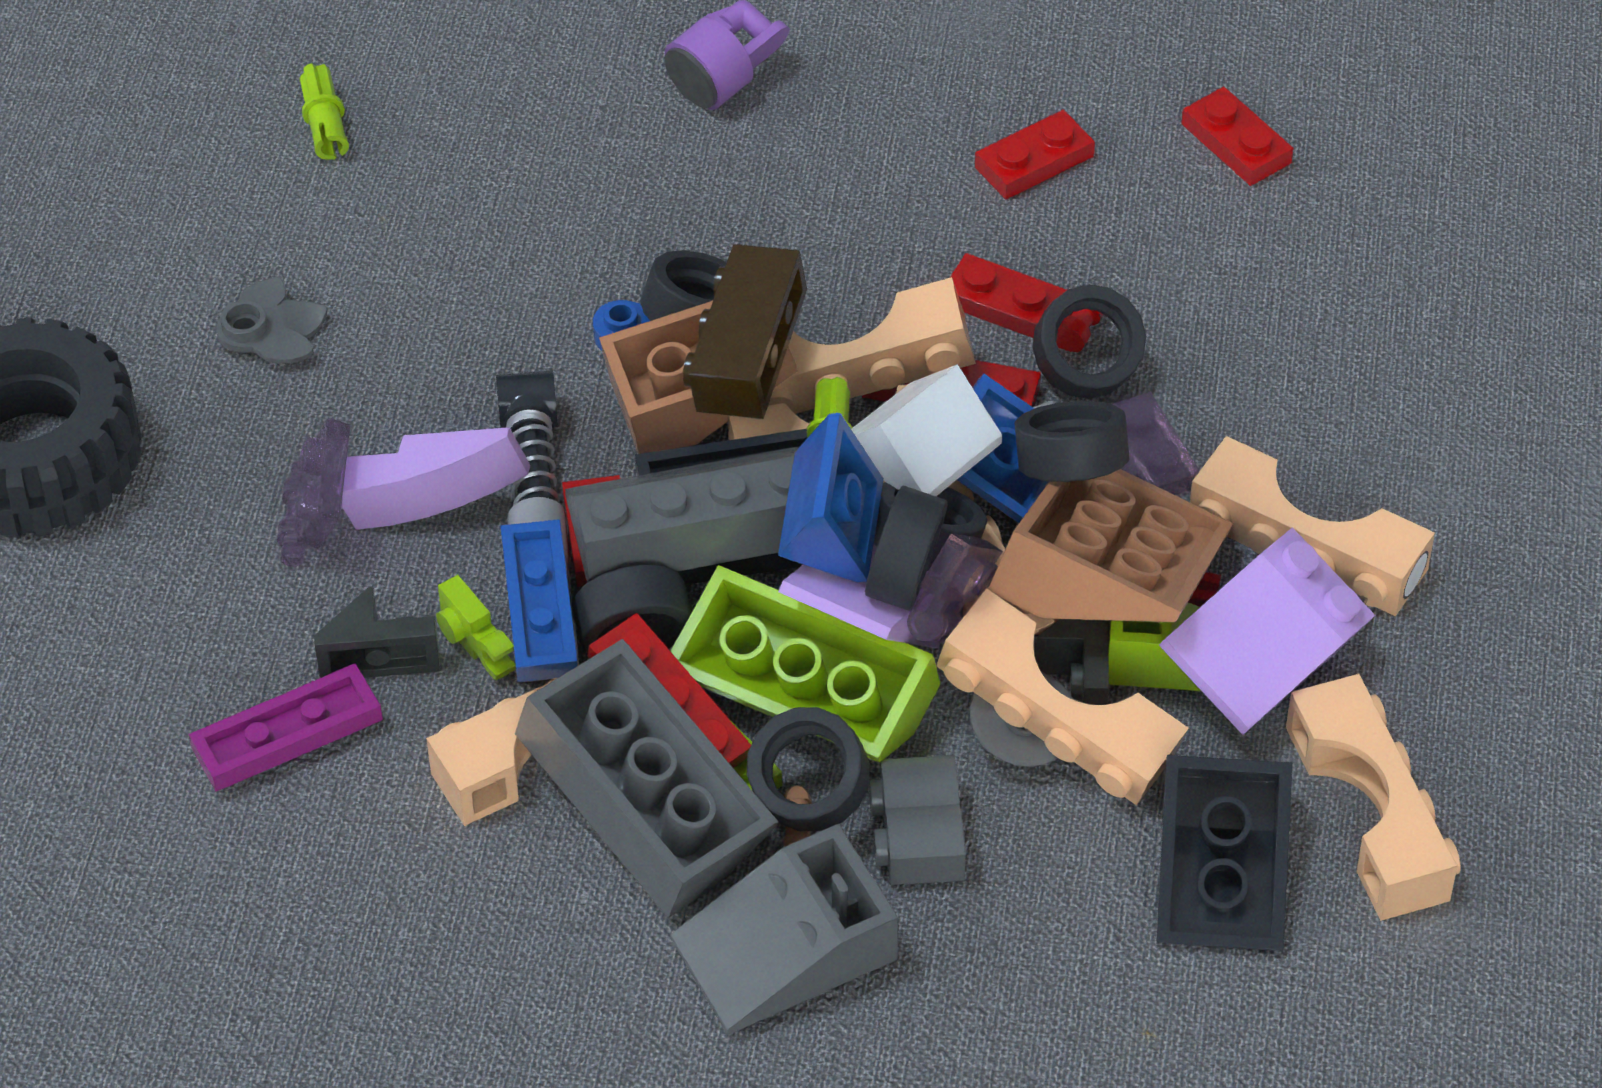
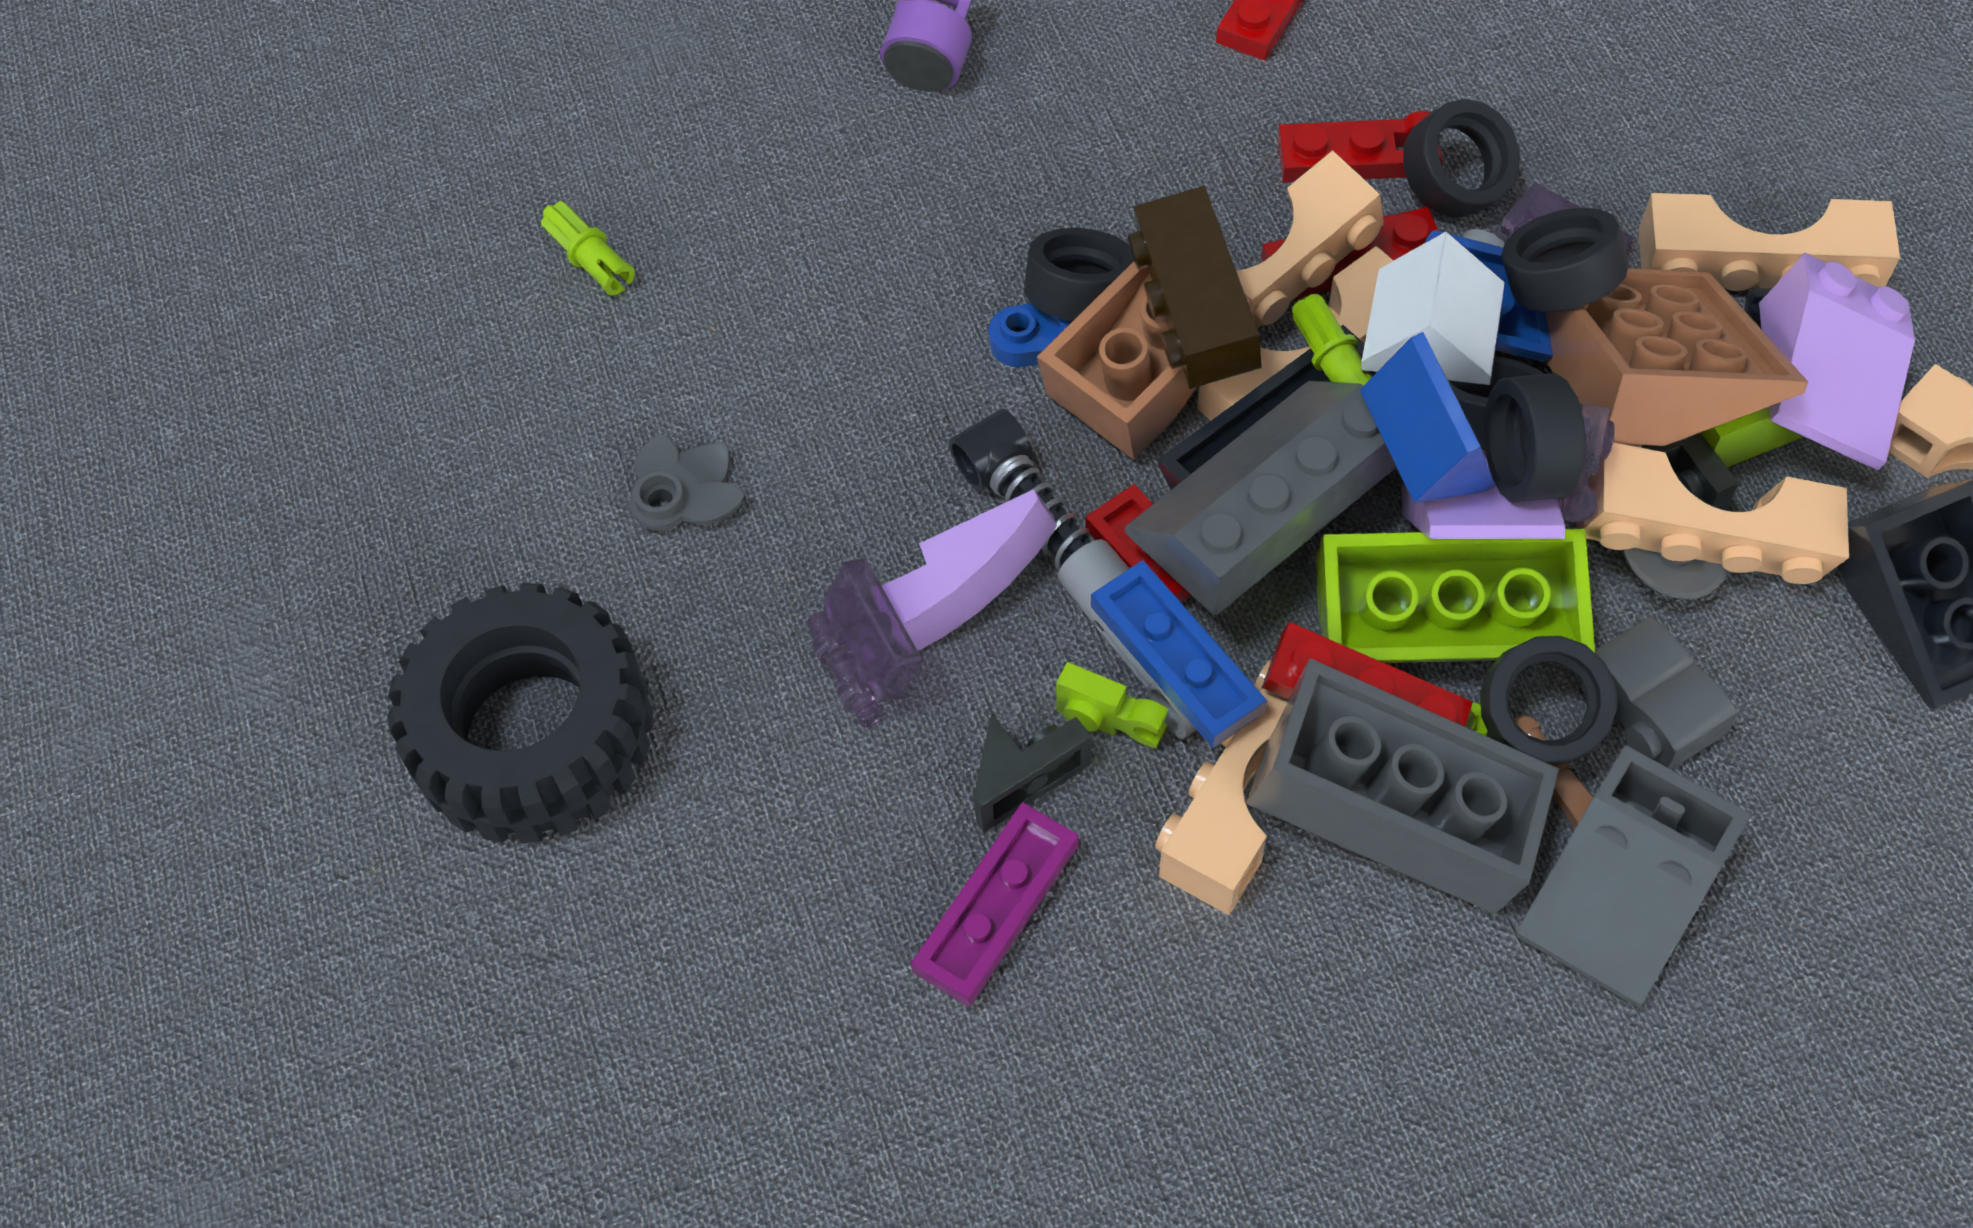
camera: 25 degrees left, 10 degrees up
black tyre [573,565,692,652] -> none

